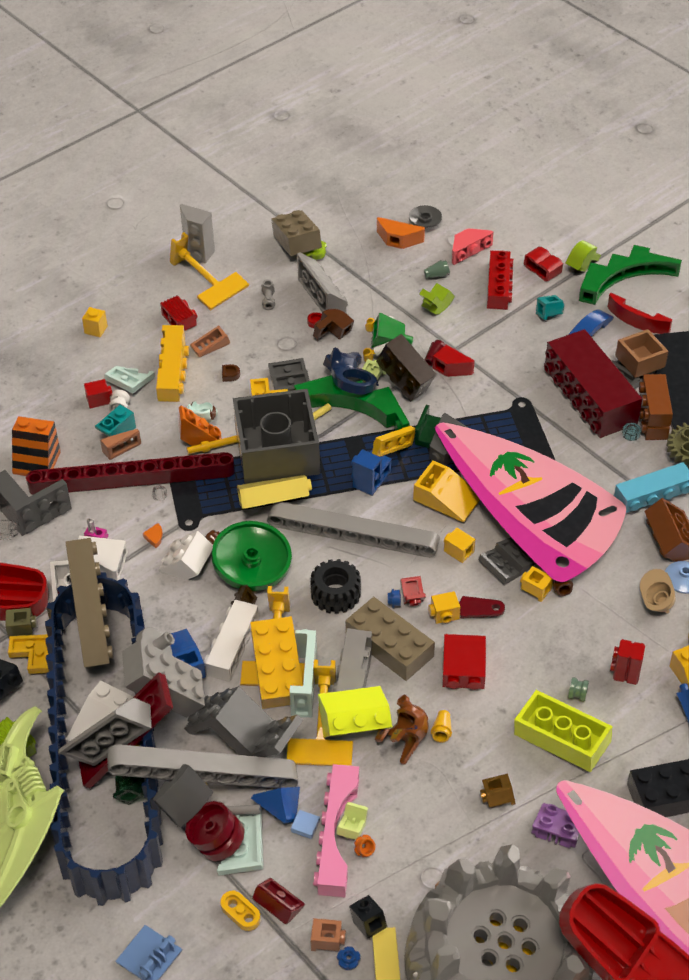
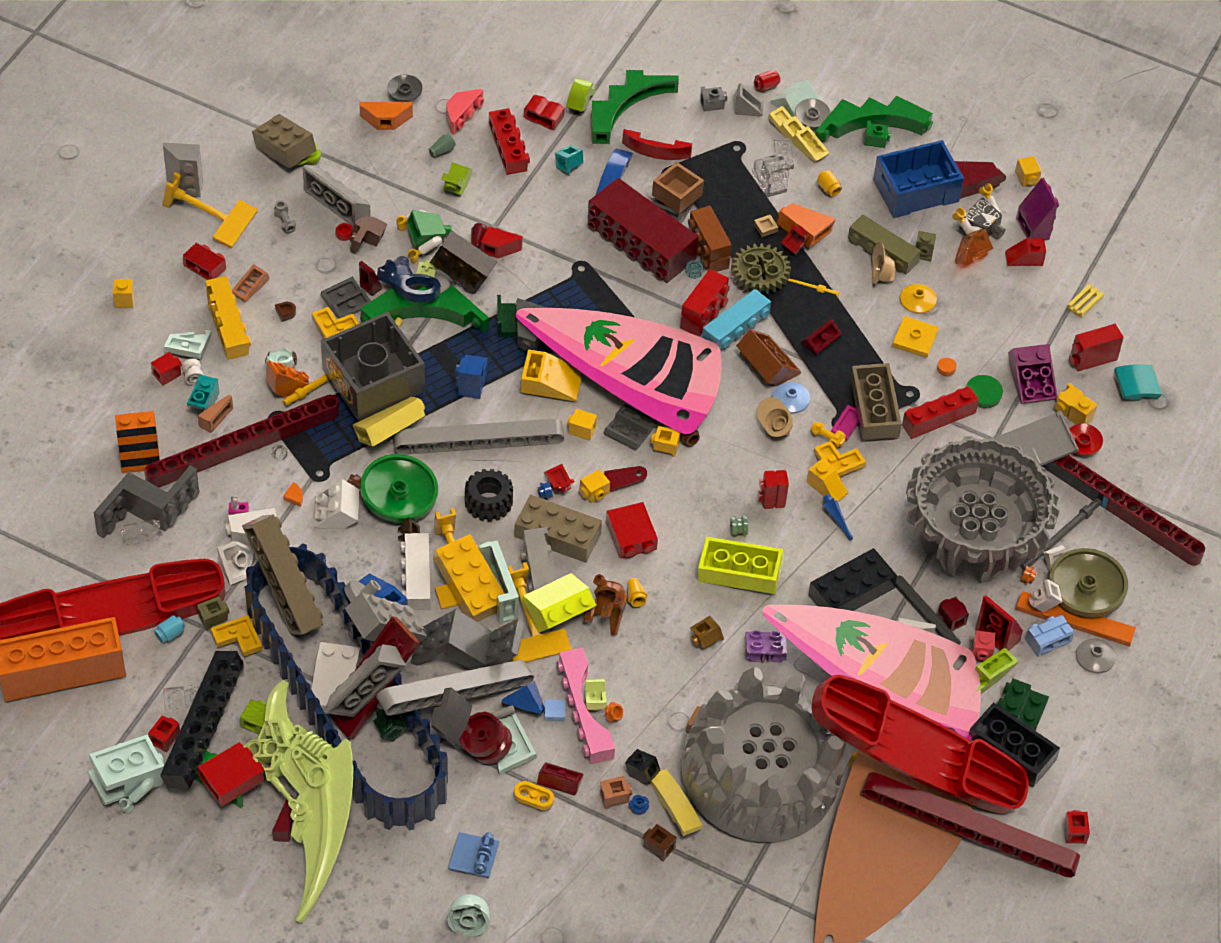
camera: 25 degrees left, 5 degrees up
yellow plate [372,426,415,457] -> none
none -> dark red slope [359,260,382,296]
none -> red piece [680,269,730,337]

